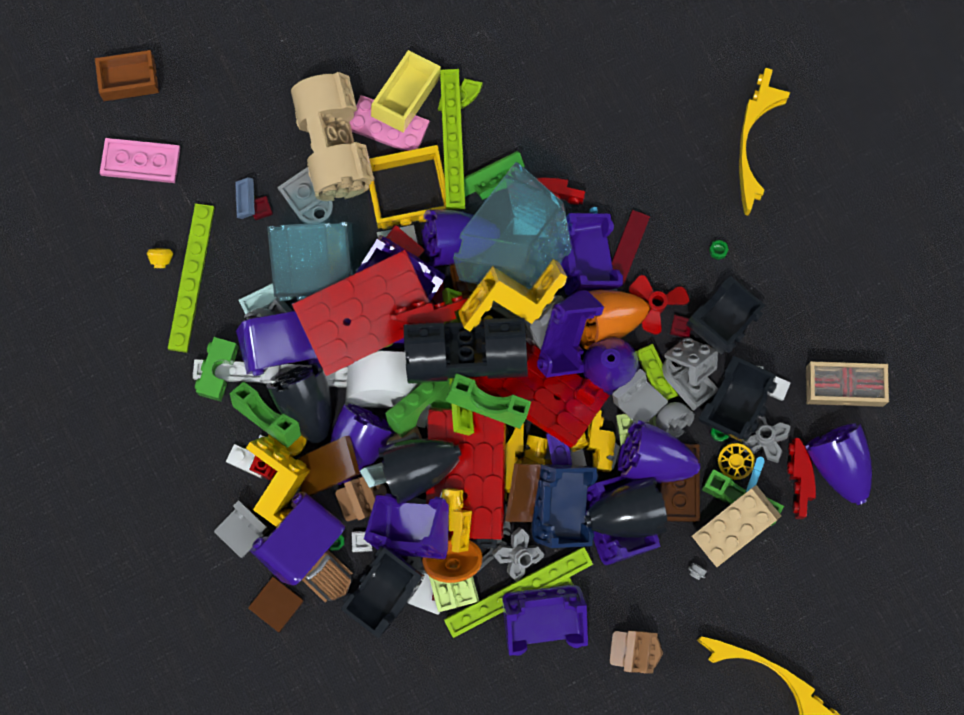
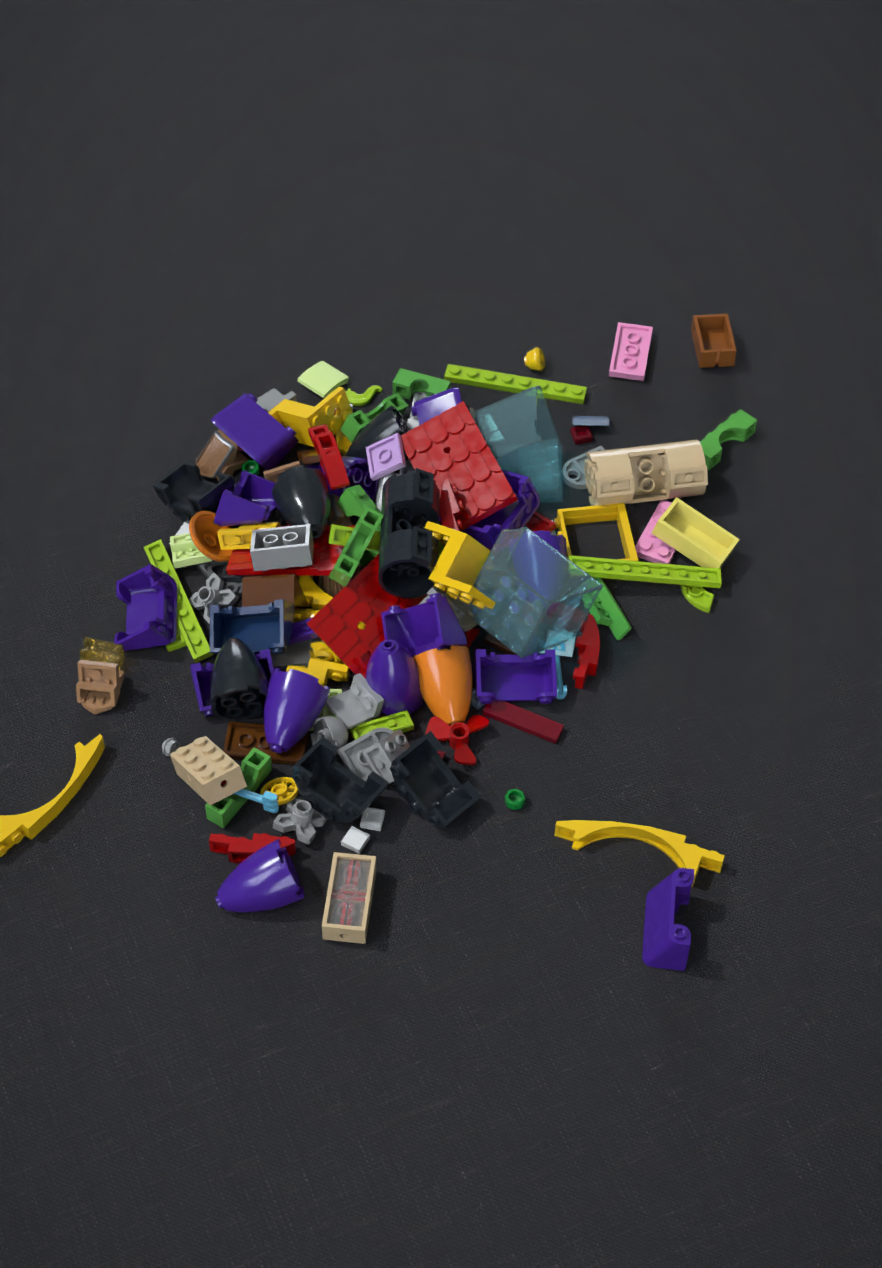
camera: 95 degrees right, 25 degrees down
reddish brown tile [248,577,304,633] -> none
none -> clear yellow hinge [80,637,125,670]
none -> light grey brick [250,524,314,571]
none -> yellowish green slope [297,361,349,398]
none -> red slope [308,424,350,490]
none -> lime piece [345,385,382,406]
none -> lavender tile [366,433,406,481]
none -> dark purple windscreen [642,868,694,971]
none -> bright green arch [700,409,757,470]

